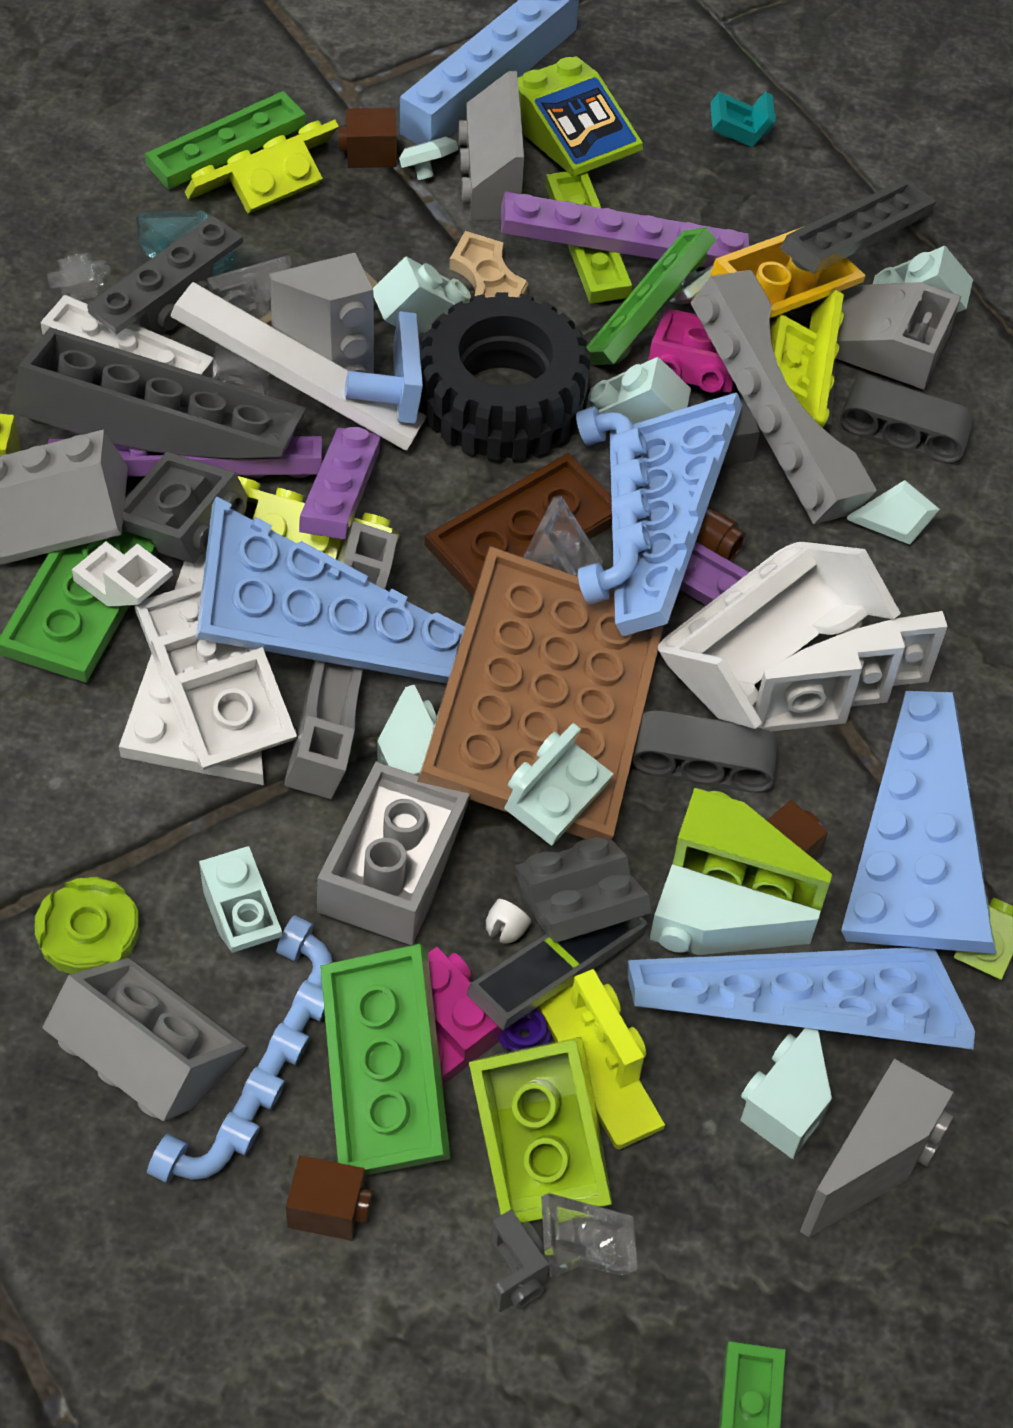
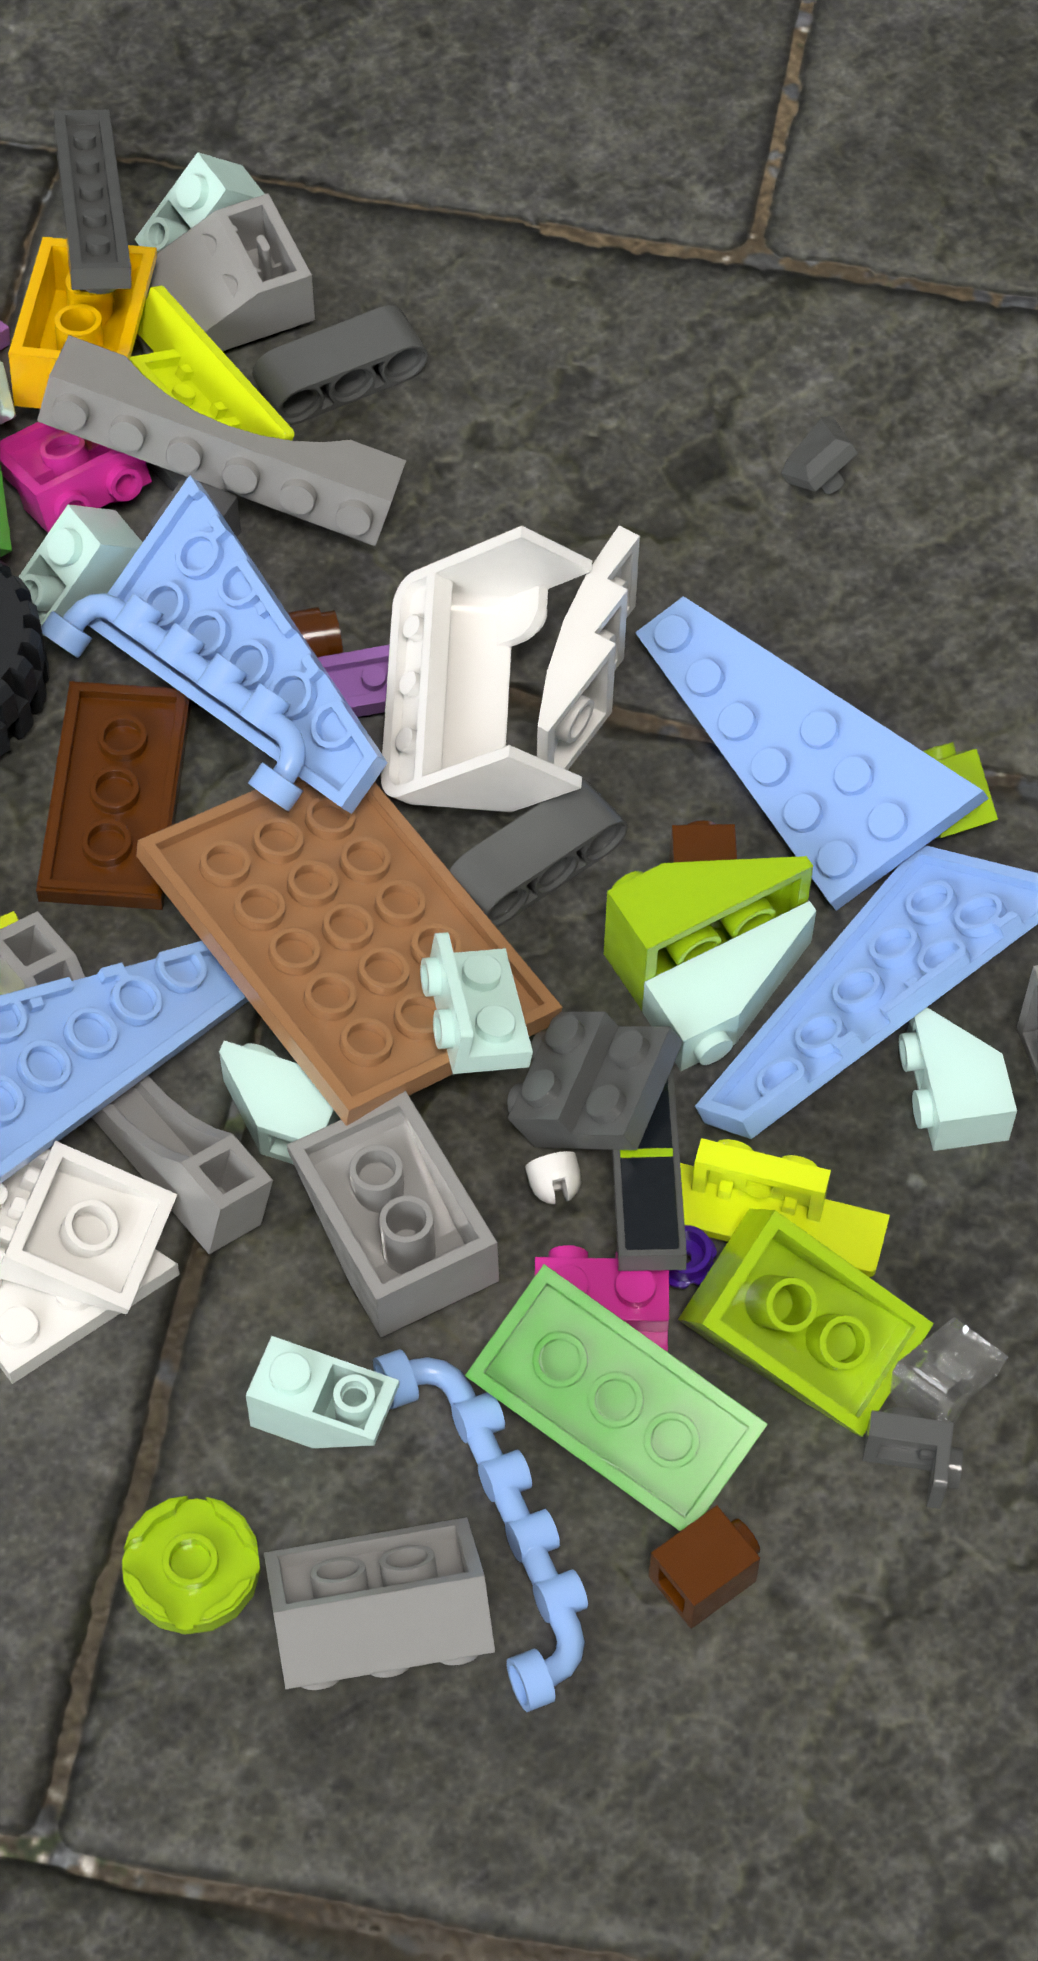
camera: 45 degrees left, 5 degrees up
clear slope [523,496,603,577] -> none
light aqua piece [847,480,940,544] -> none

